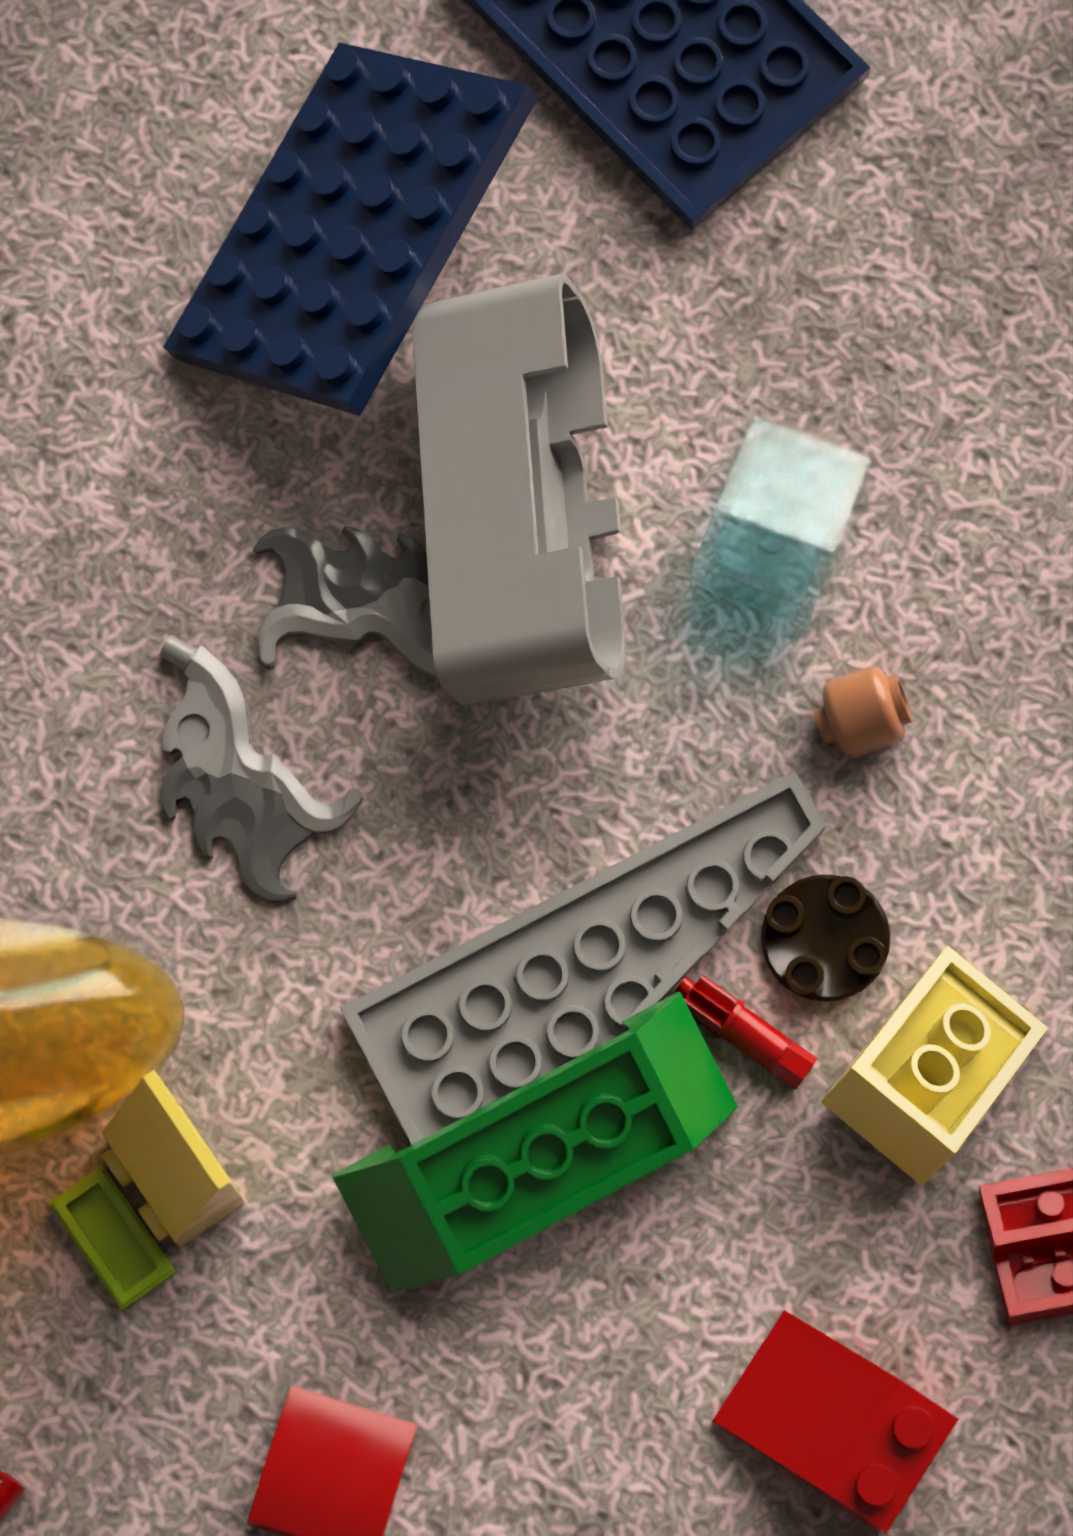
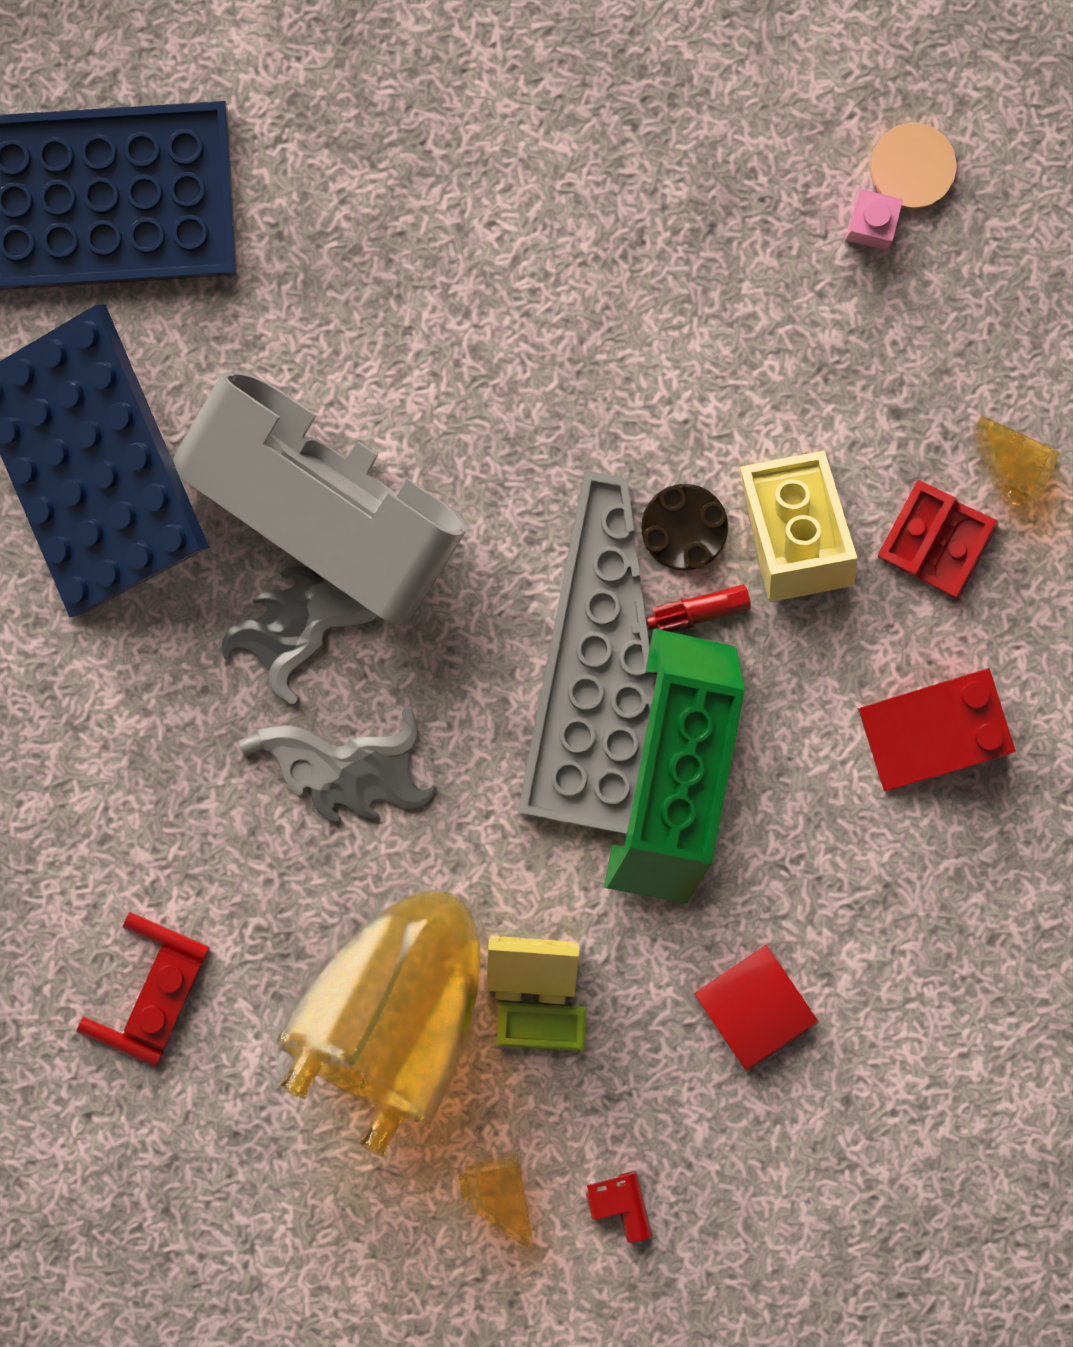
camera: 50 degrees left, 10 degrees up
clear light blue slope [690,416,871,628] -> none
nougat head [814,667,913,758] -> none

